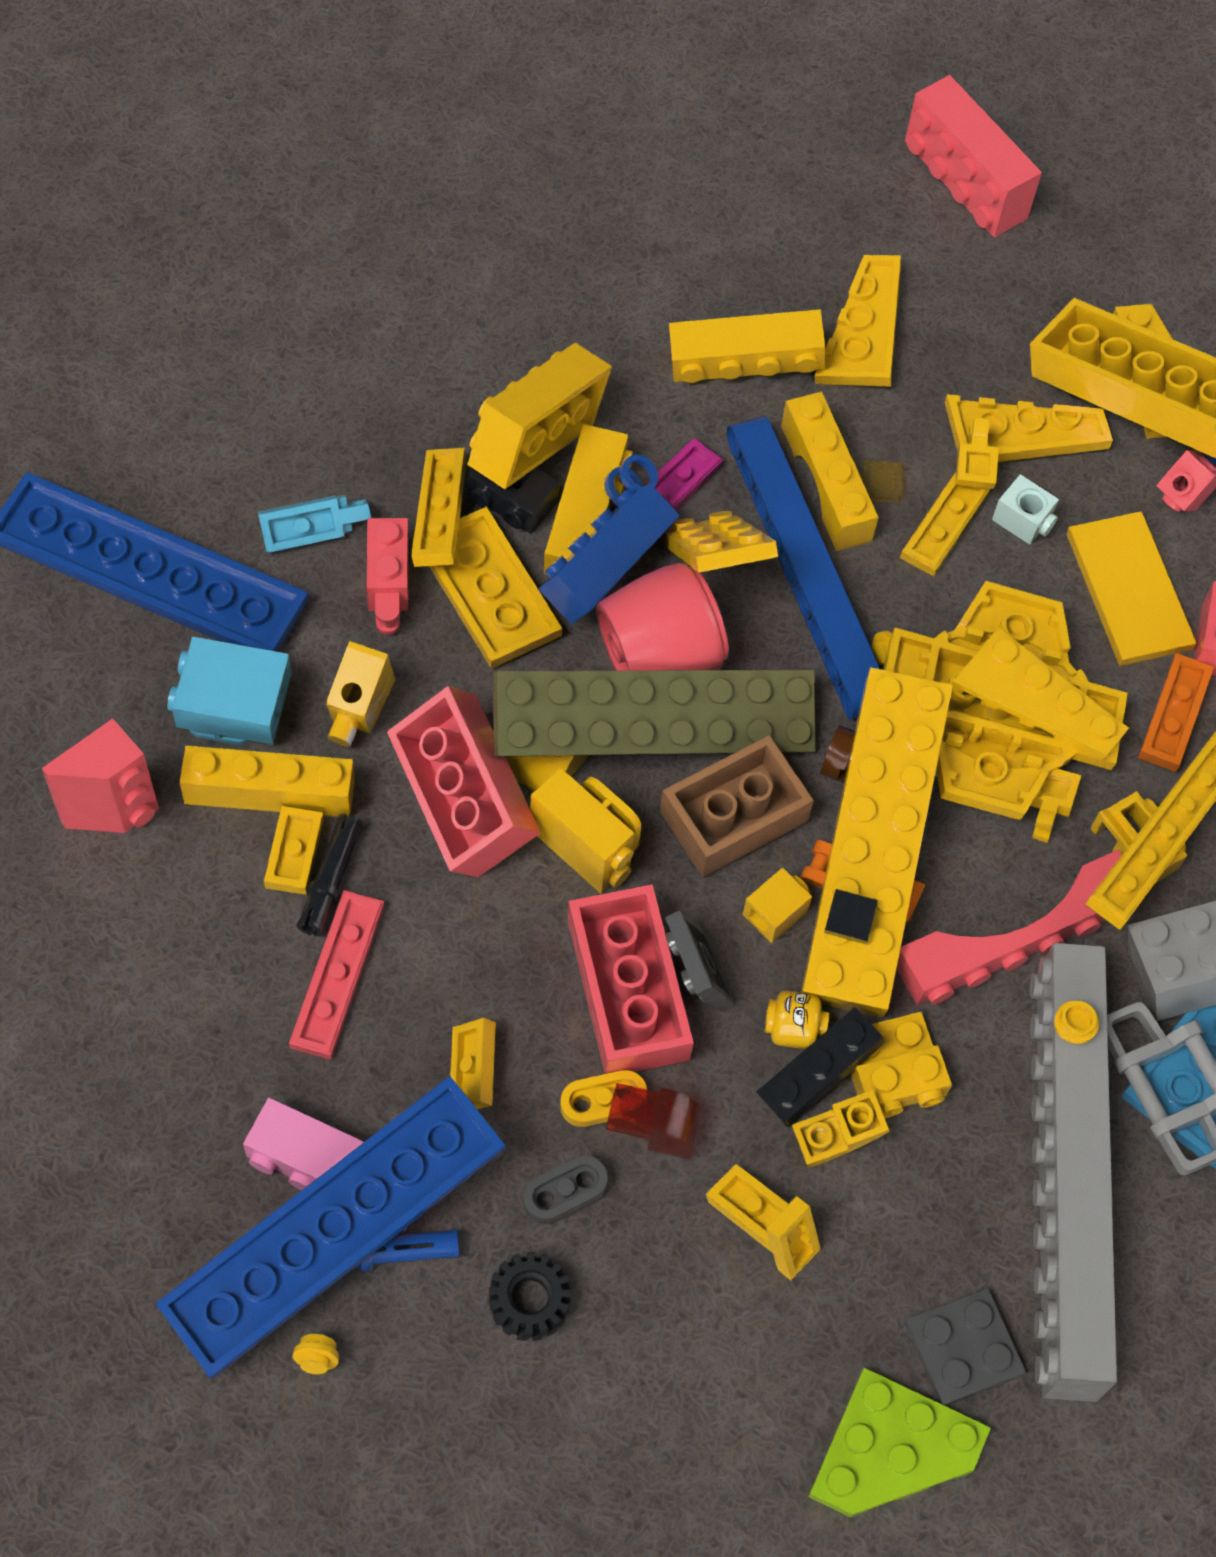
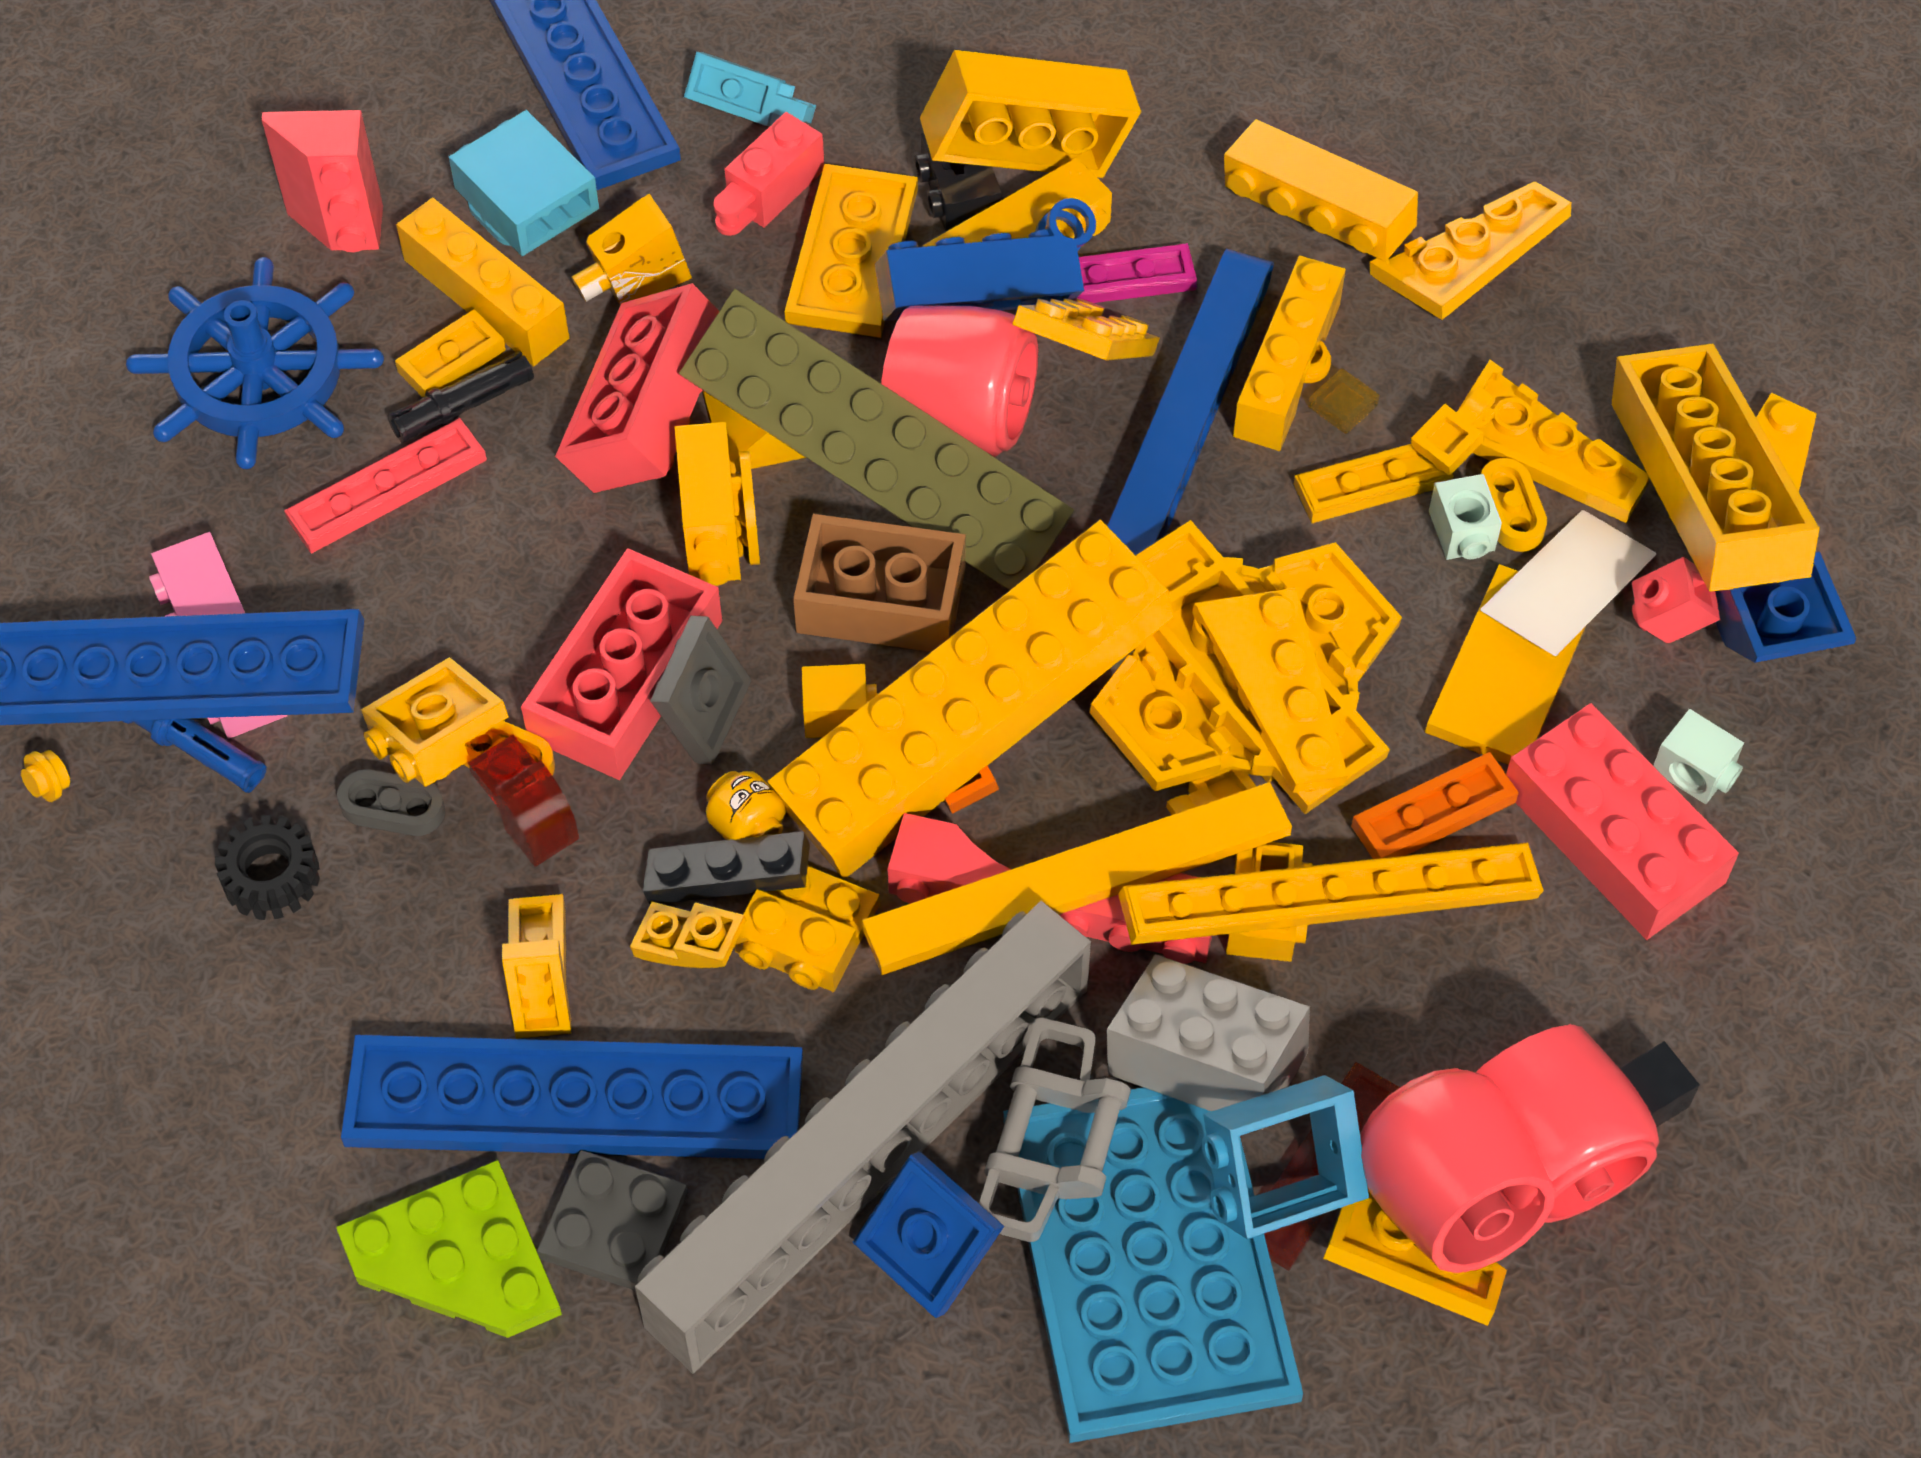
camera: 45 degrees right, 5 degrees down
yellow plate [411,448,467,567] -> none
yellow plate [450,1018,496,1110] -> none
black tile [824,889,878,944] -> none
coral brick [905,75,1042,238] -> none
yellow plate [1054,1001,1099,1045] -> none
none -> blue piece [126,257,384,469]
none -> blue plate [341,1035,803,1159]
none -> yellow plate [361,657,509,787]
none -> blue tile [853,1152,1004,1318]
none -> yellow tile [862,782,1292,975]
none -> white sticker [1480,510,1656,656]
none -> yellow plate [1481,458,1547,552]

